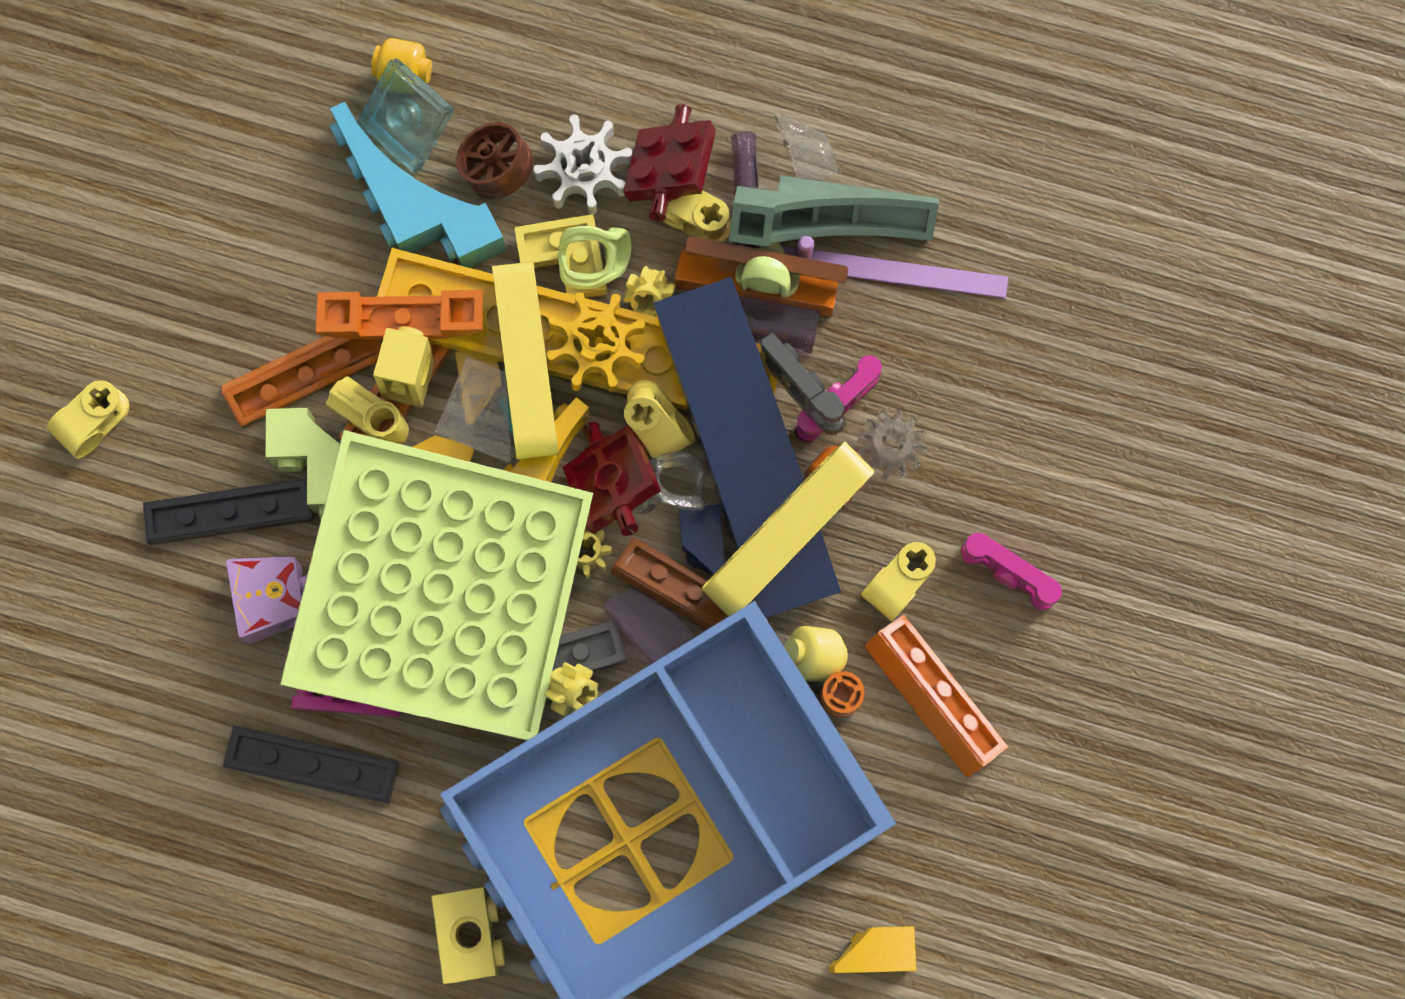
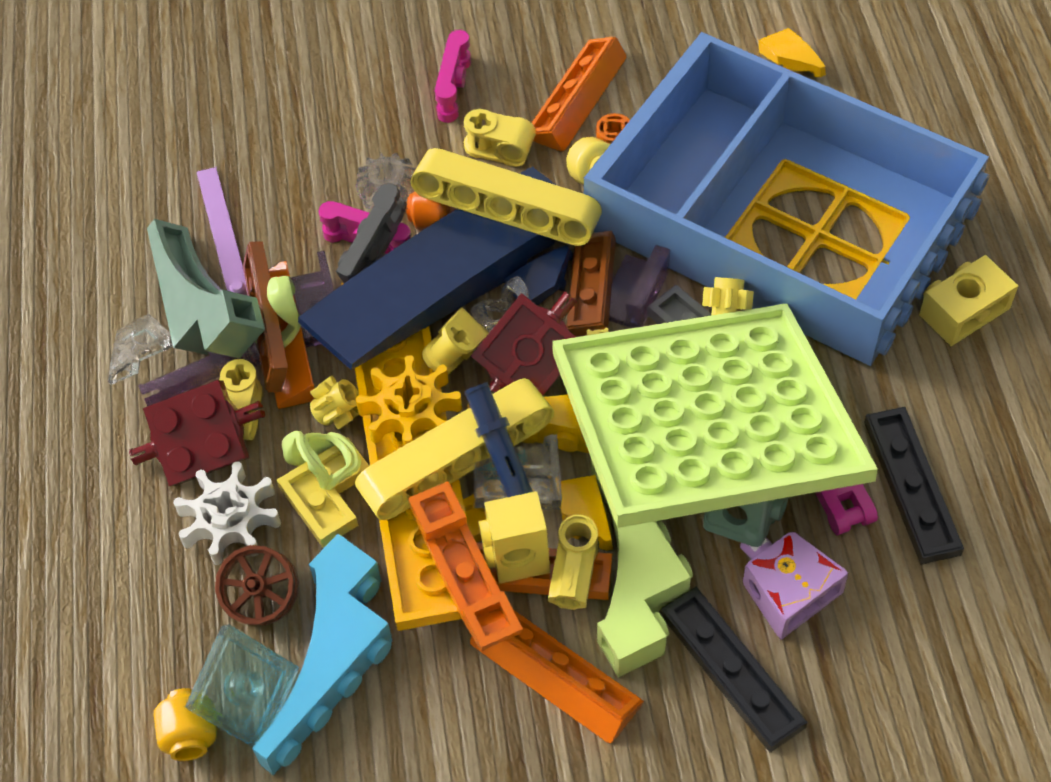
camera: 110 degrees left, 20 degrees down
none -> dark blue pin [464,382,533,497]

